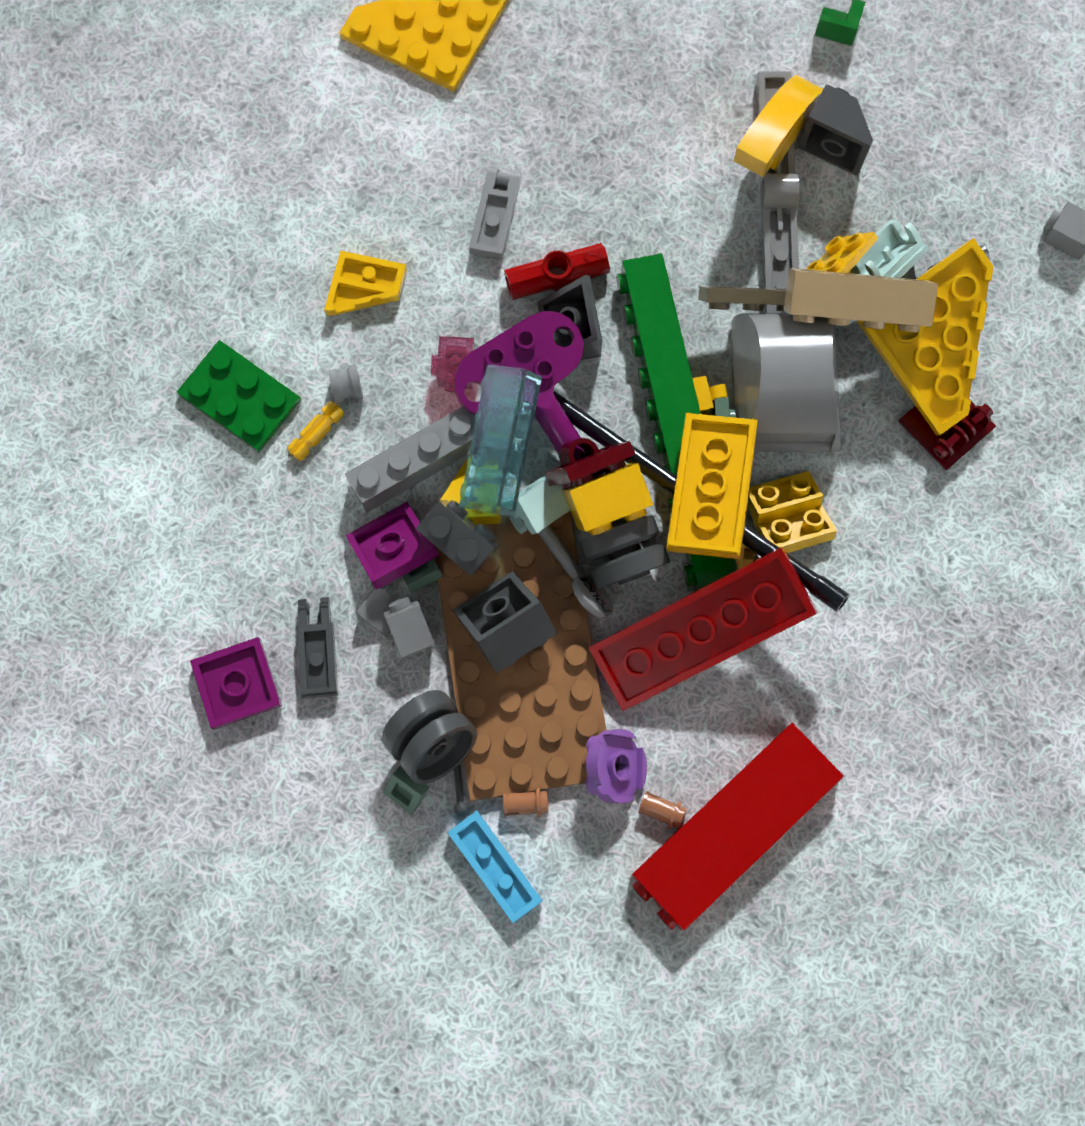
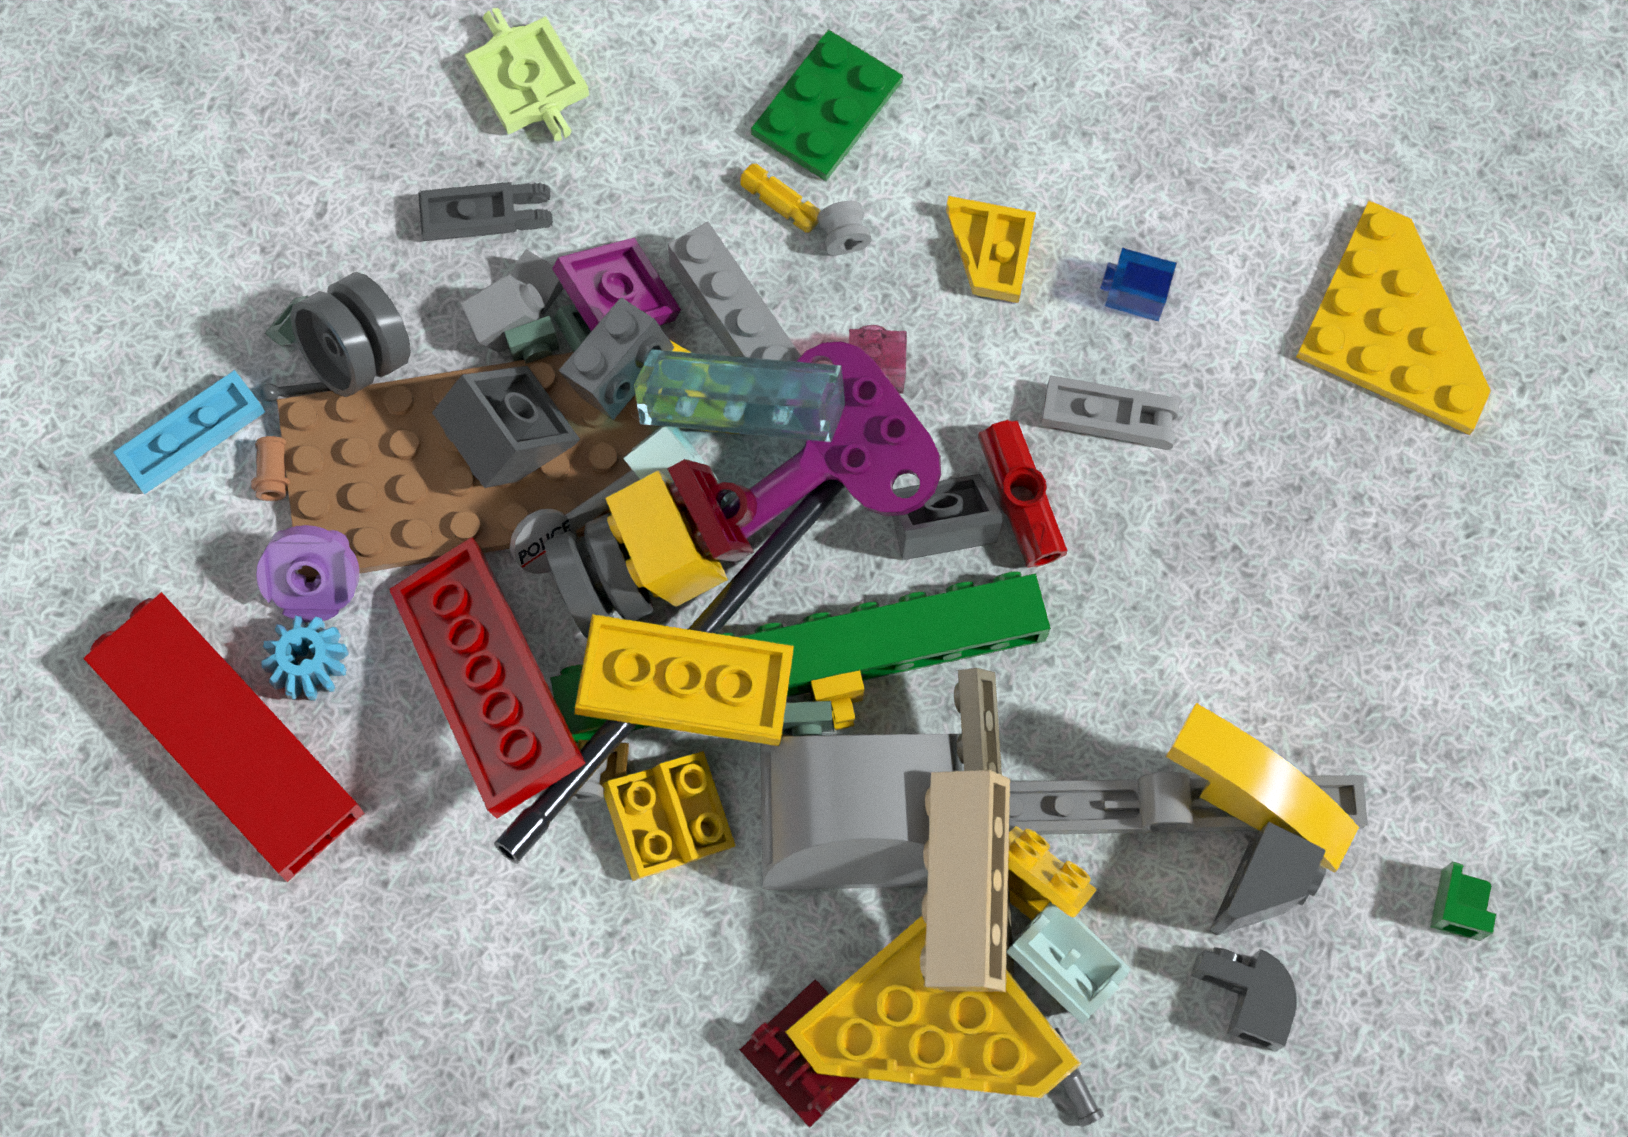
camera: 85 degrees right, 5 degrees down
magenta plate [190,637,282,730] -> none
nougat pin [638,791,687,829] -> none
none -> medium azure gear [261,615,349,701]
none -> yellowish green plate [465,8,589,141]
none -> sand green plate [504,316,559,364]
none -> clear blue brick [1100,247,1177,322]
none -> dark grey brick [1191,947,1297,1052]

